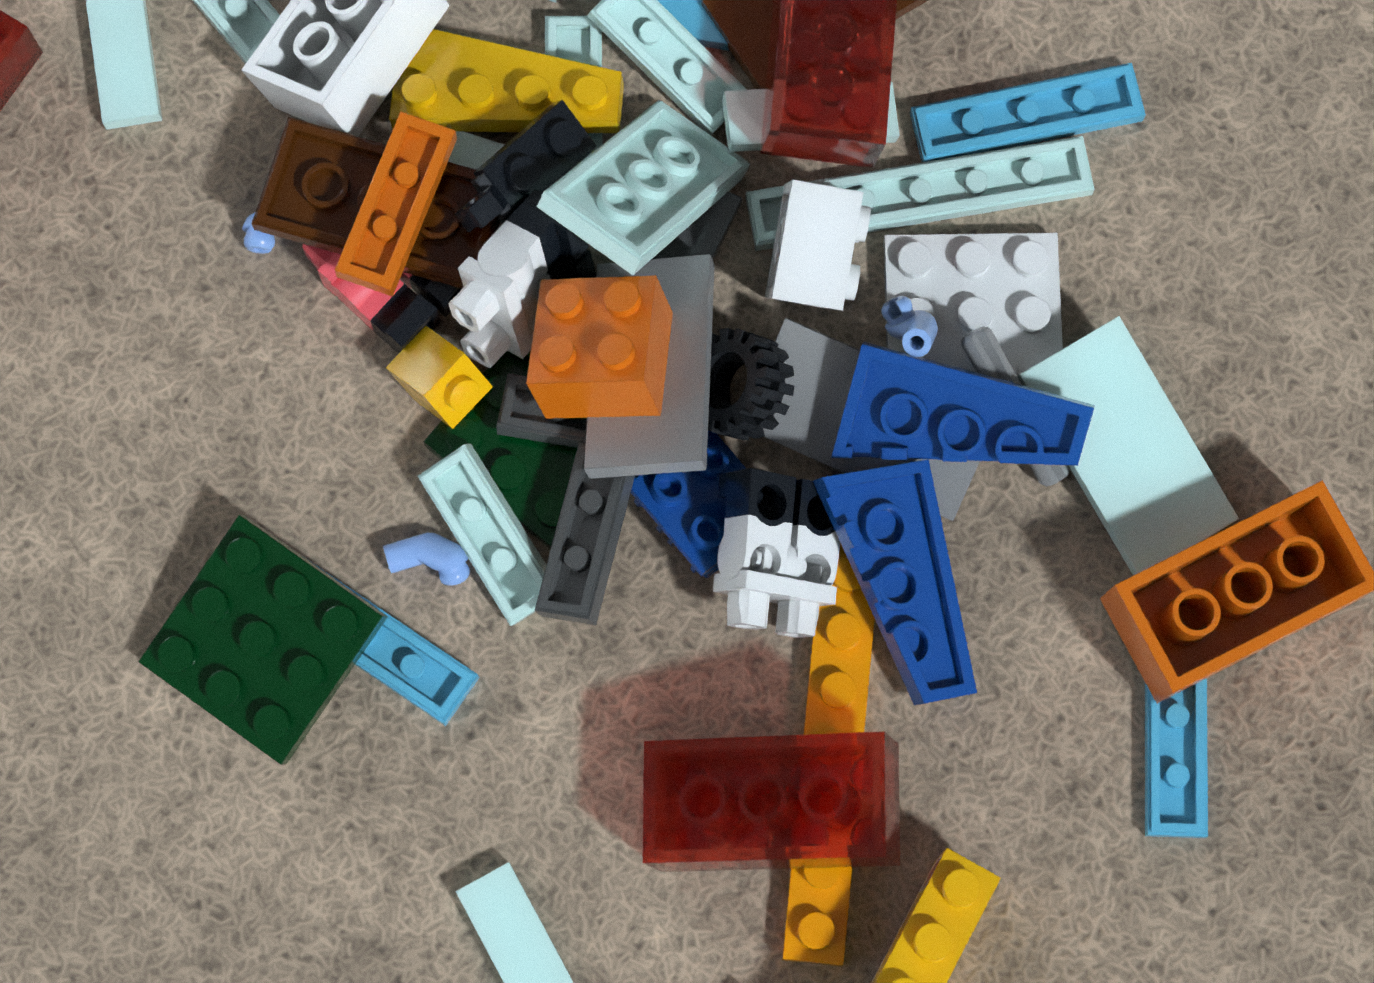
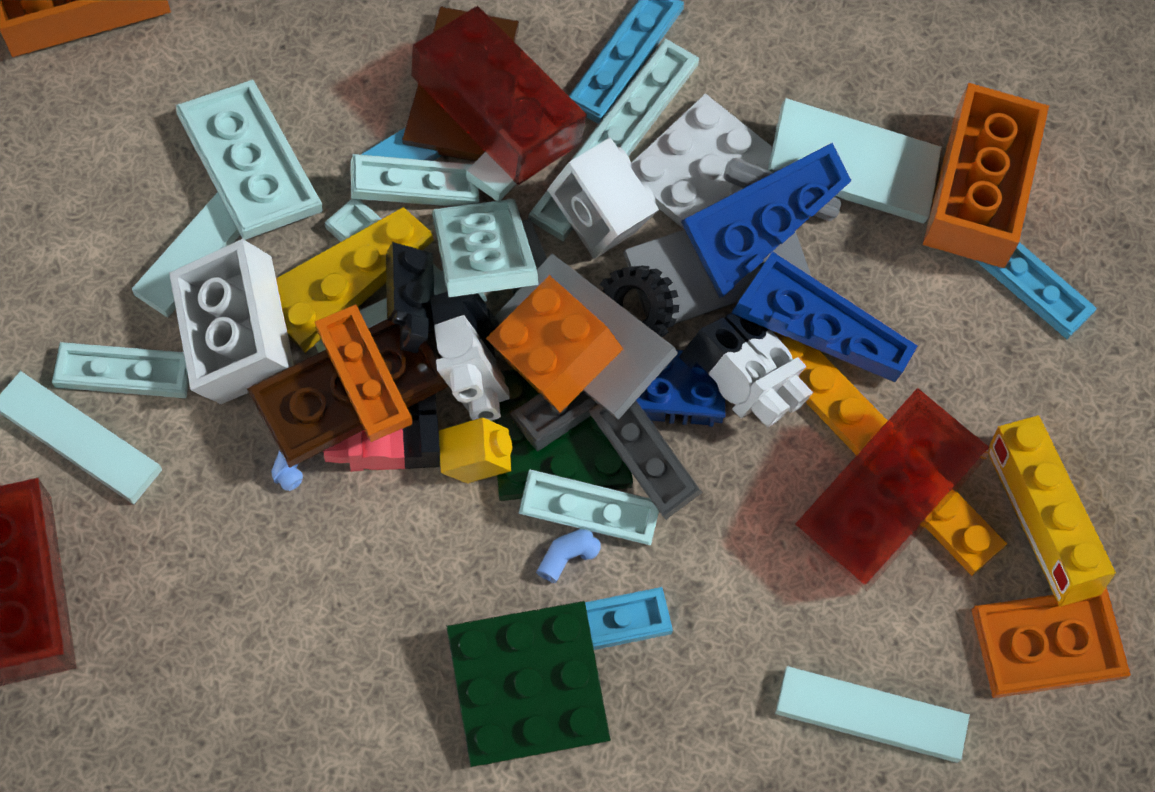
camera: 50 degrees left, 10 degrees down
light blue arm [881,296,938,358] -> none

